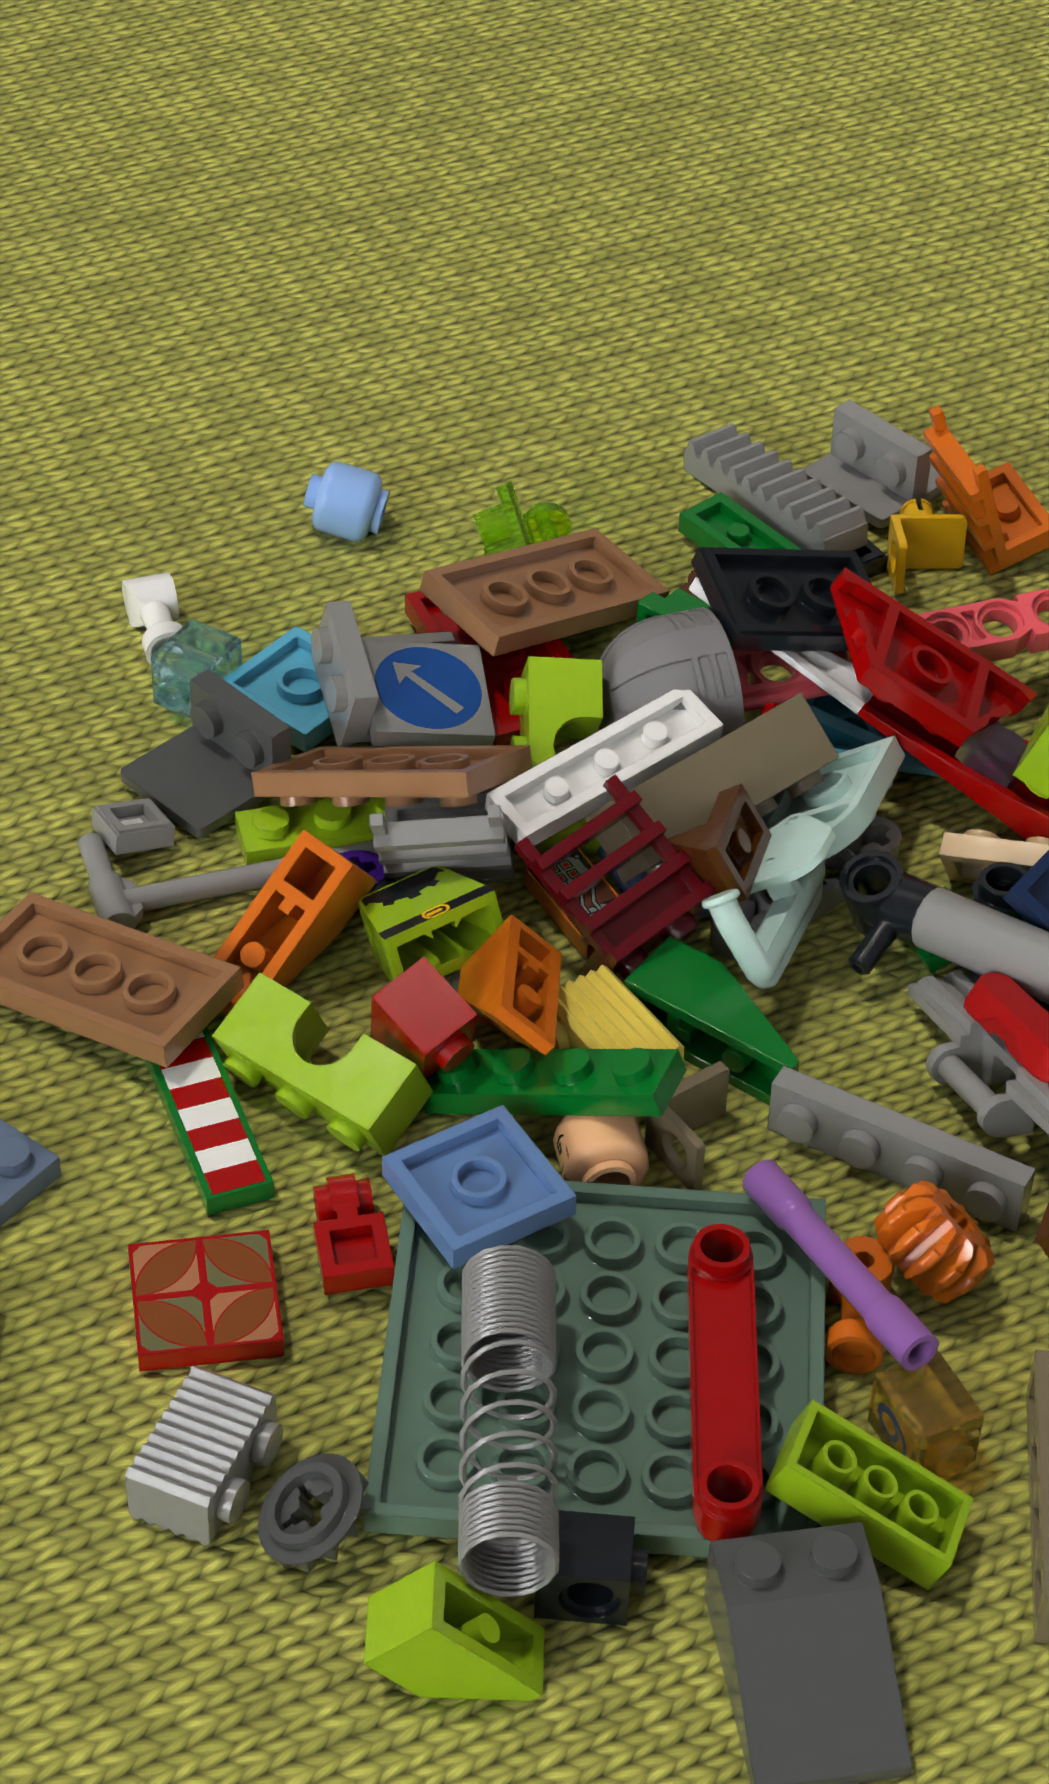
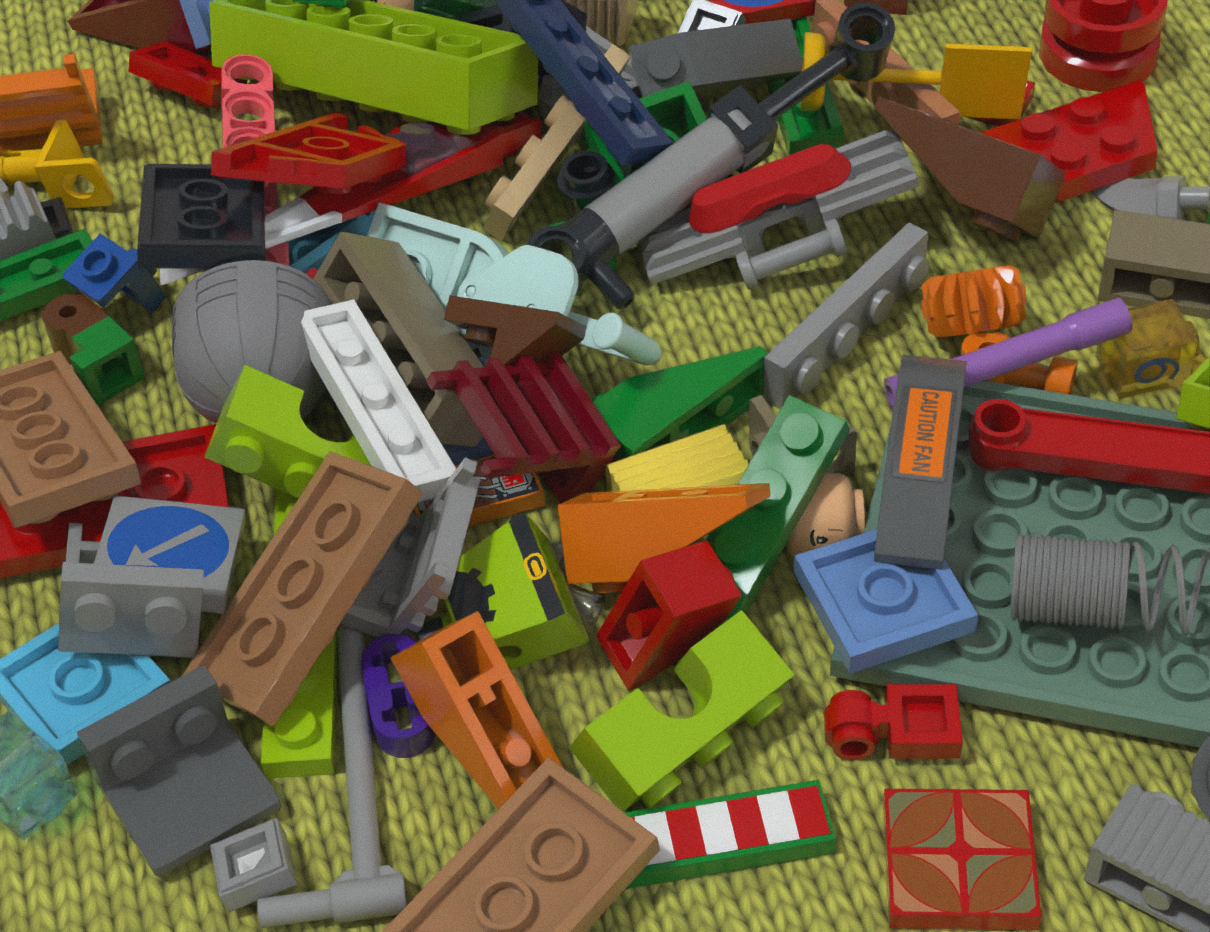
camera: 75 degrees left, 5 degrees up
none -> dark grey slope [874,355,967,570]

